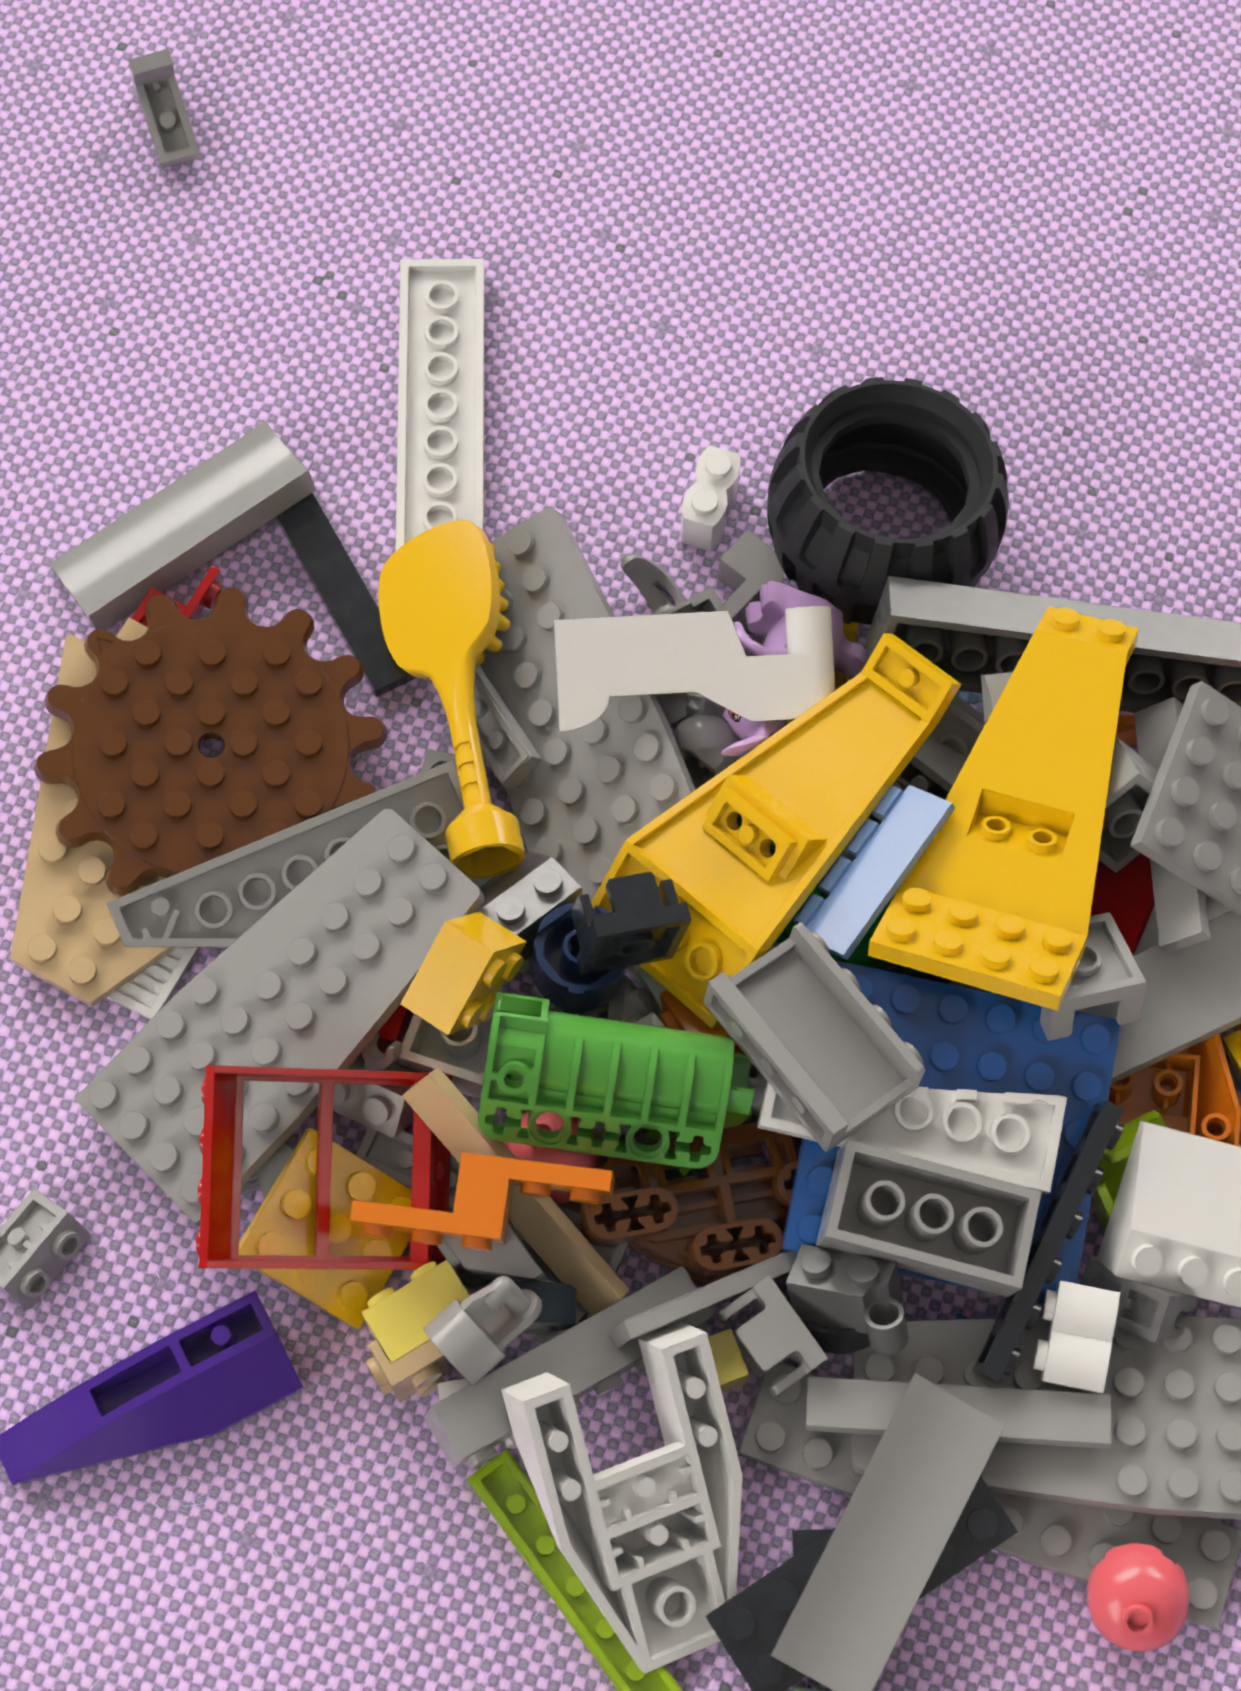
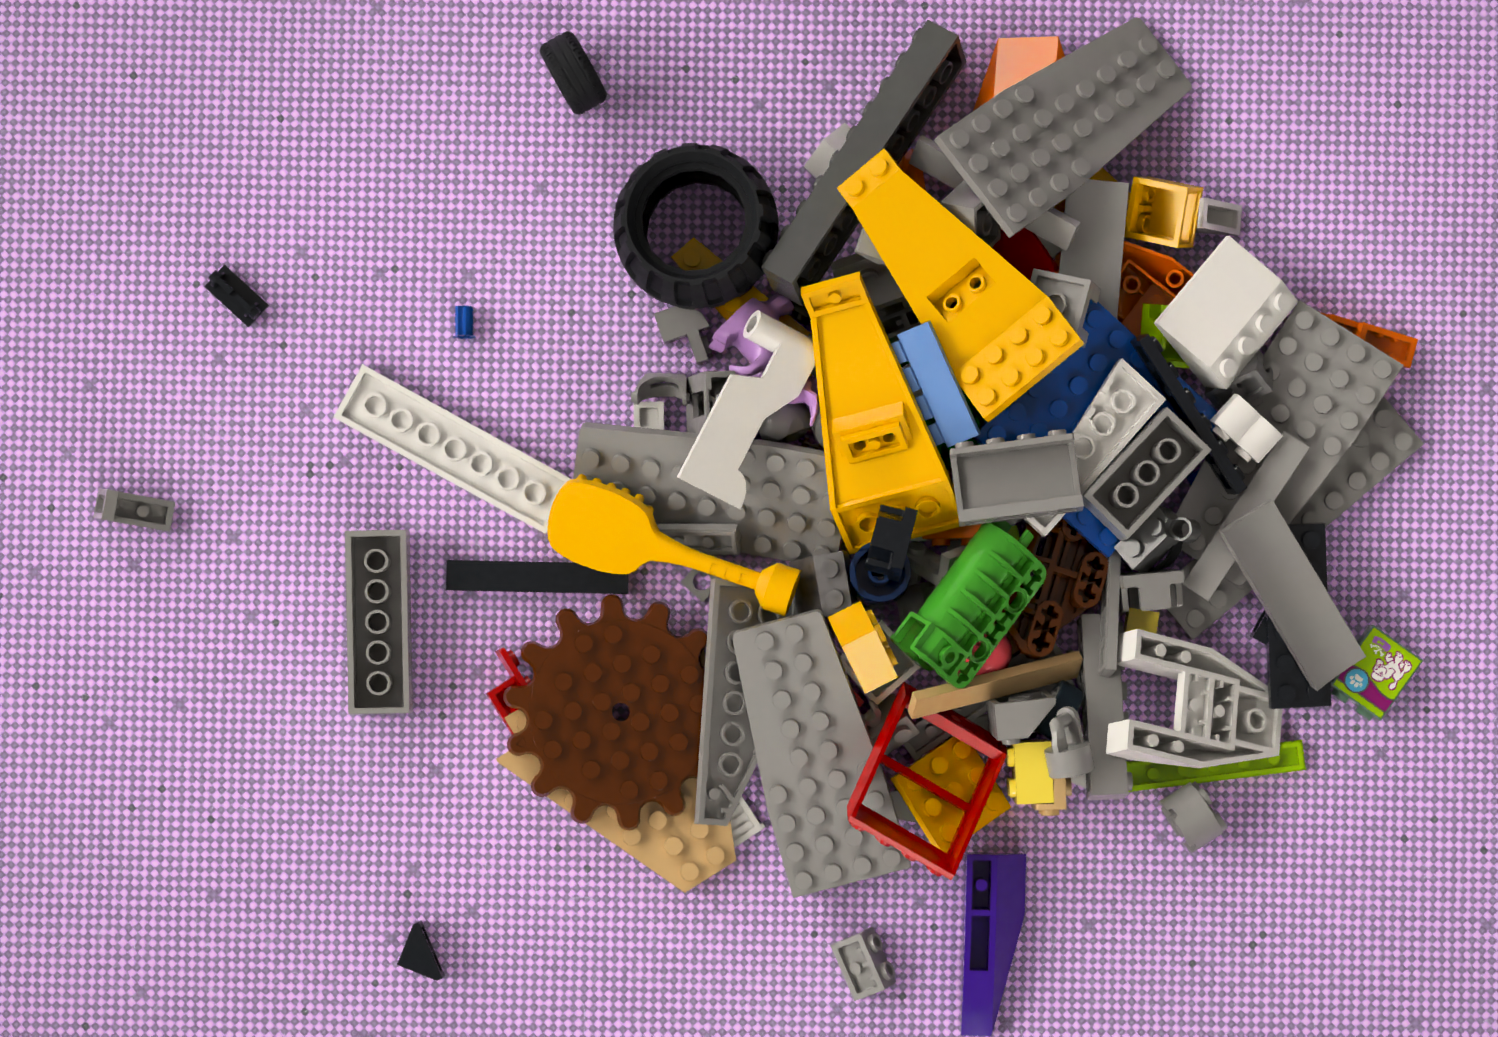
camera: 50 degrees left, 20 degrees up
light grey arch [49,421,316,630] -> none
orange bracket [350,1152,615,1252] -> none
white brick [681,445,741,552] -> none
coral cylinder [1086,1543,1190,1652] -> none
none -> black hinge [204,265,269,327]
none -> light grey brick [345,529,413,714]
none -> blue piece [452,306,476,339]
none -> black tyre [539,31,607,115]
none -> white plate [633,401,665,430]
none -> light grey brick [1159,782,1227,853]

